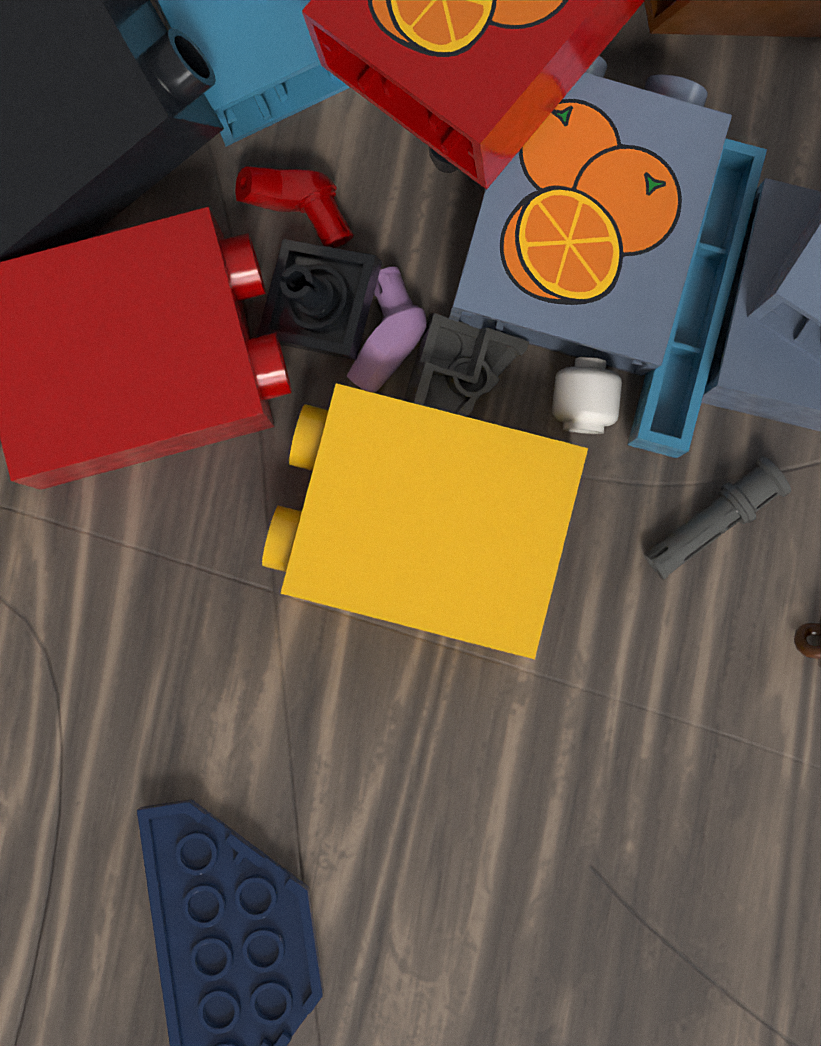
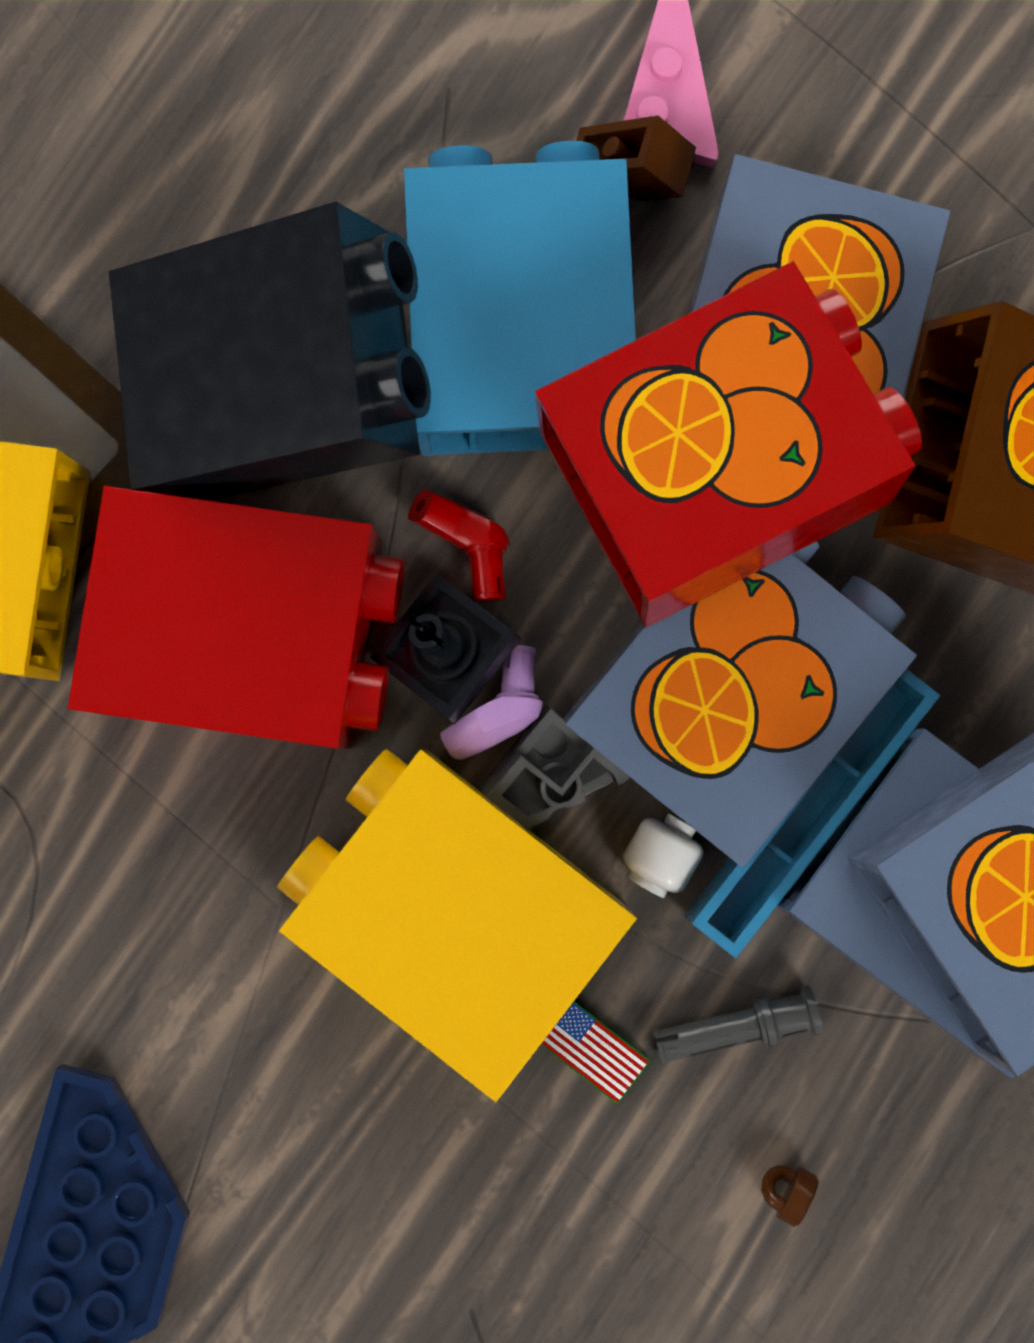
camera: 20 degrees right, 0 degrees up
none -> tile [541,1000,650,1105]

